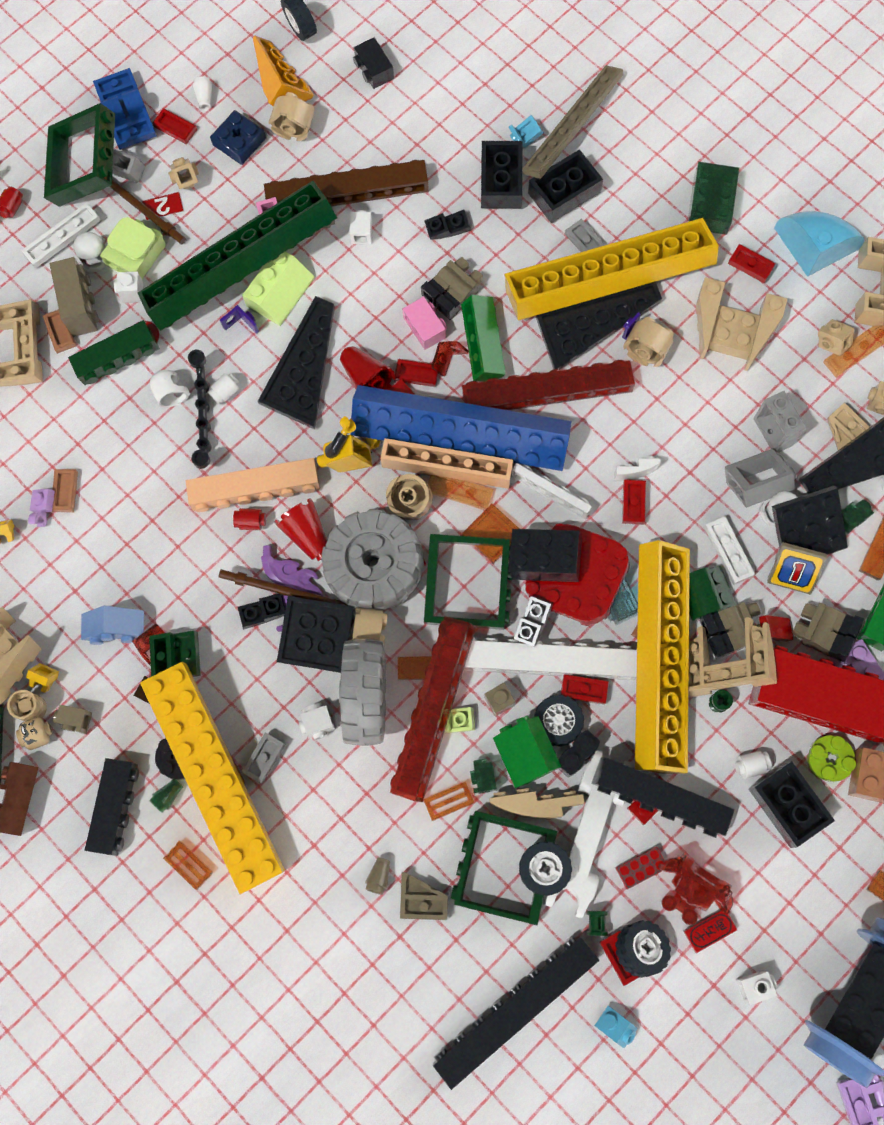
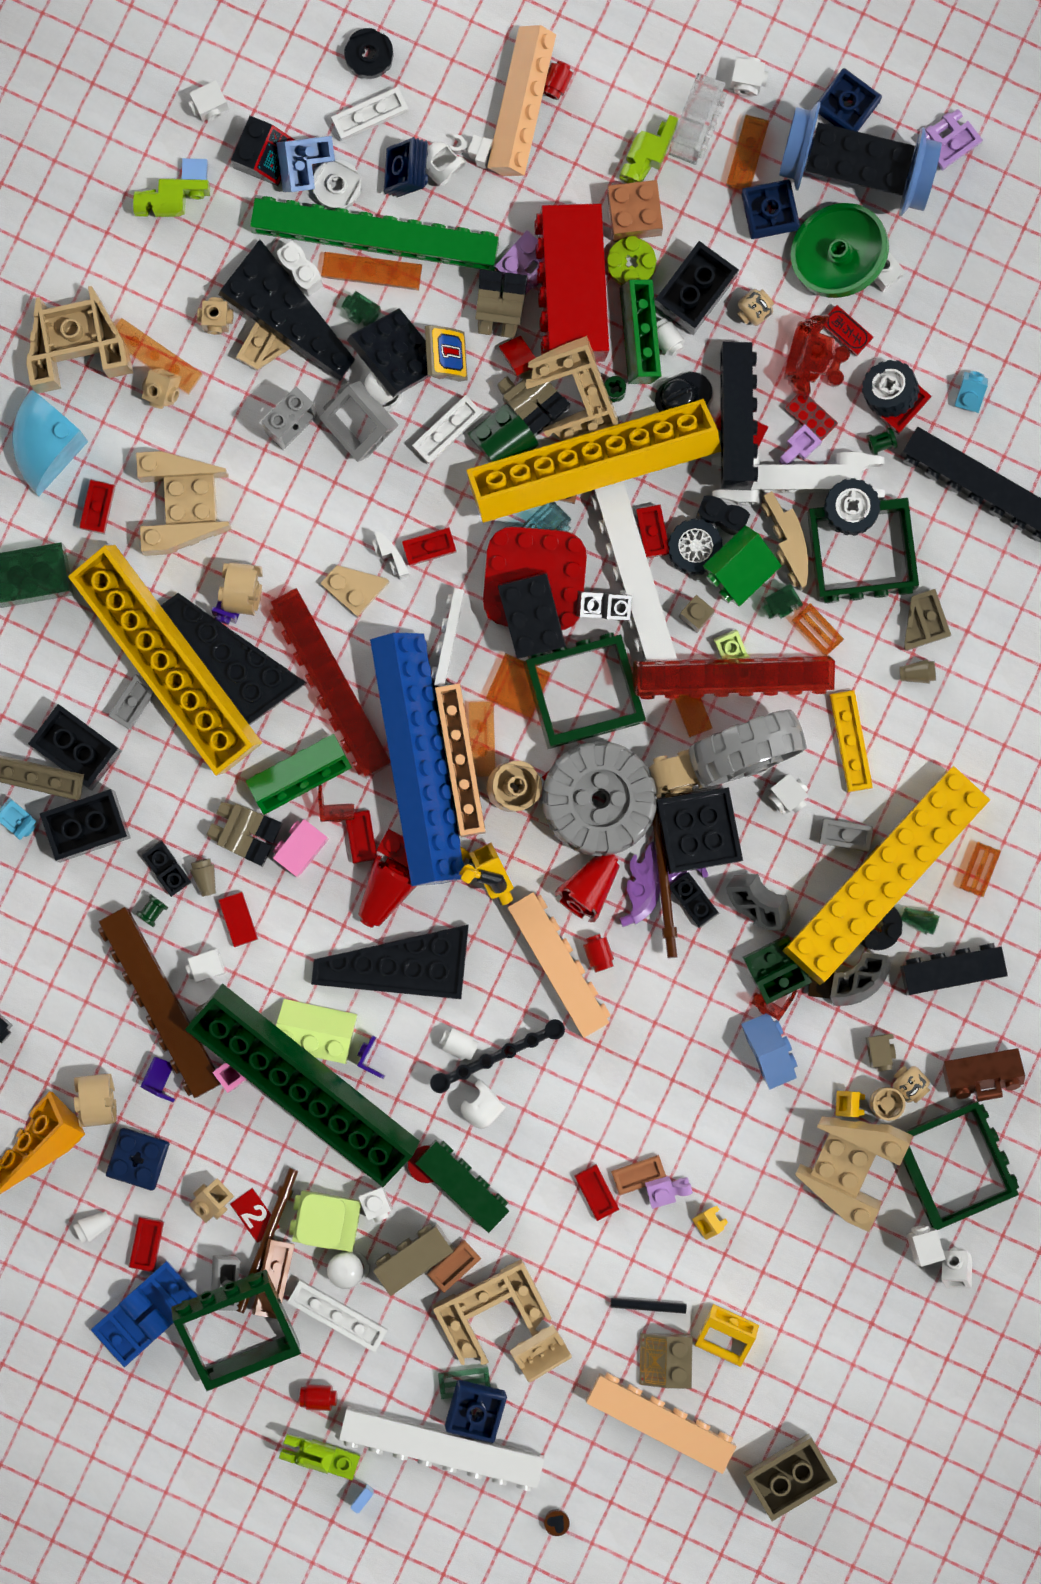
camera: 115 degrees left, 10 degrees up
none -> dark green bush [136,894,169,927]
none -> dark purple bracket [140,1057,175,1103]
none -> dark tan cone [190,858,216,897]
none -> red tile [219,892,258,947]
none -> plate [252,1239,295,1319]
none -> tan wing [320,565,390,617]
none -> red tile [574,1164,620,1221]
none -> green brick [619,280,662,384]
none -> black piece [655,372,712,412]
none -> dark grey brick [726,874,791,931]
none -> tan head [737,289,774,326]
none -> dark blue brick [741,179,800,239]
none -> lavender plate [779,424,822,465]
none -> green dish [791,203,889,298]
none -> yellow tile [829,690,873,793]
none -> dark grey brick [830,952,891,1006]

